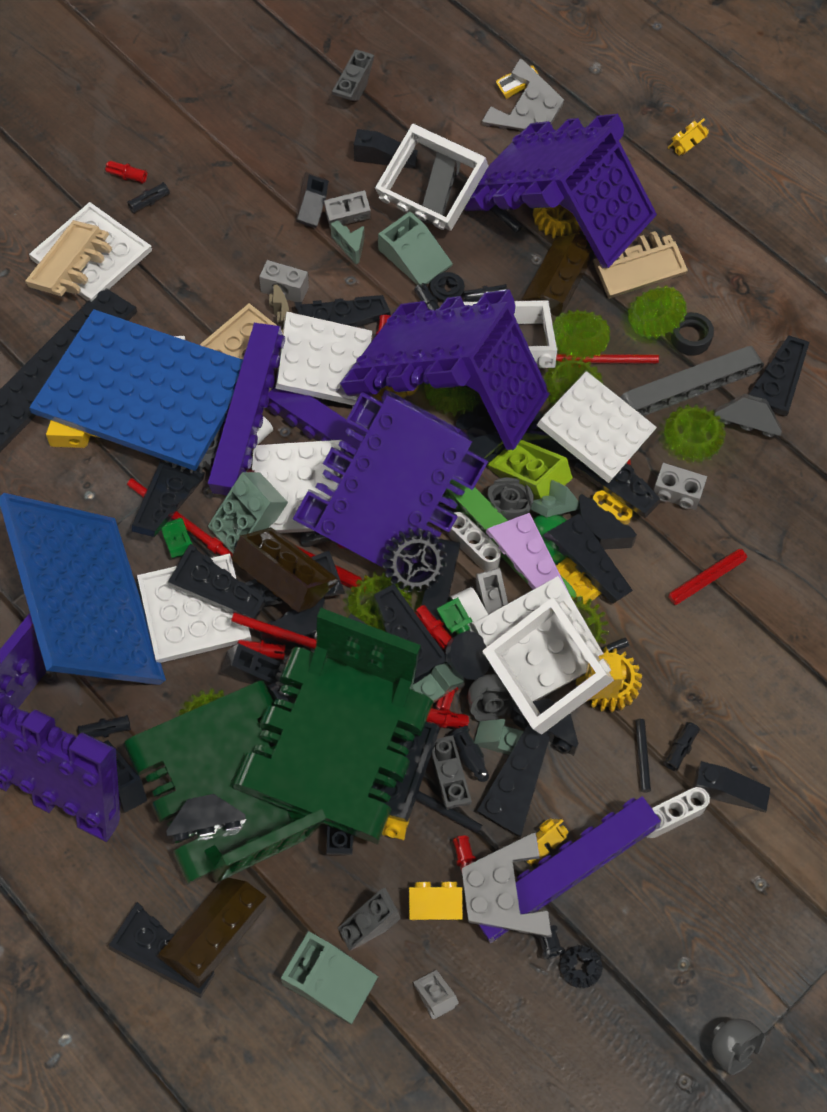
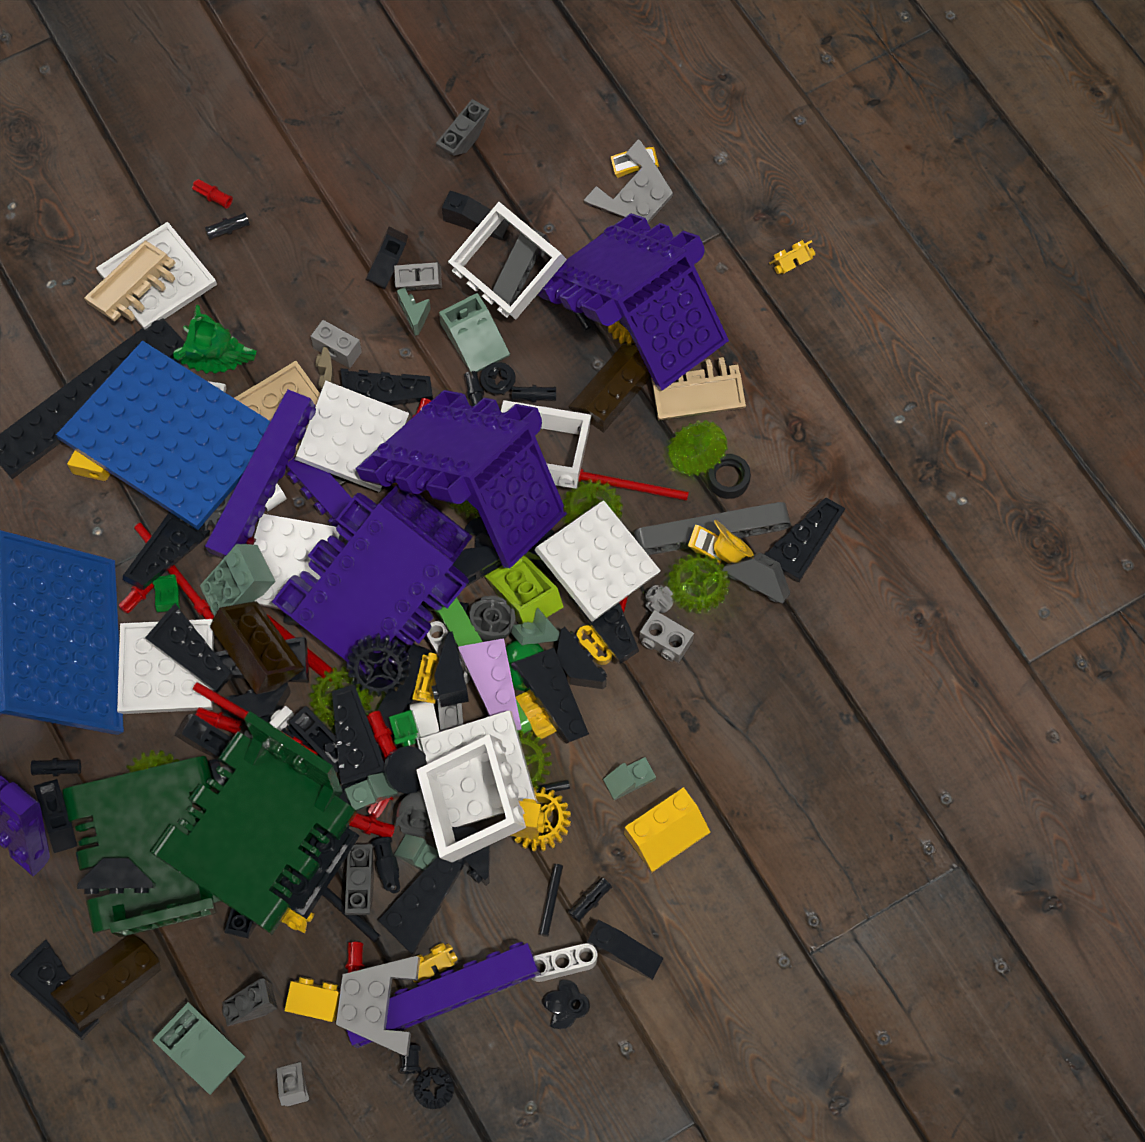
camera: 15 degrees right, 5 degrees up
clear neon green gear [553,309,610,360] -> none
red axle [668,549,747,605] -> none
none -> red axle [119,582,154,613]
none -> green piece [173,305,257,374]
none -> yellow hinge [412,653,440,704]
none -> black slope [431,631,469,708]
none -> black plate [542,980,590,1029]
none -> sand green slope [603,757,656,800]
none -> yellow slope [624,787,710,873]
none -> light grey gear [645,585,673,613]
none -> slope [688,525,722,564]
none -> yellow piece [714,520,754,564]

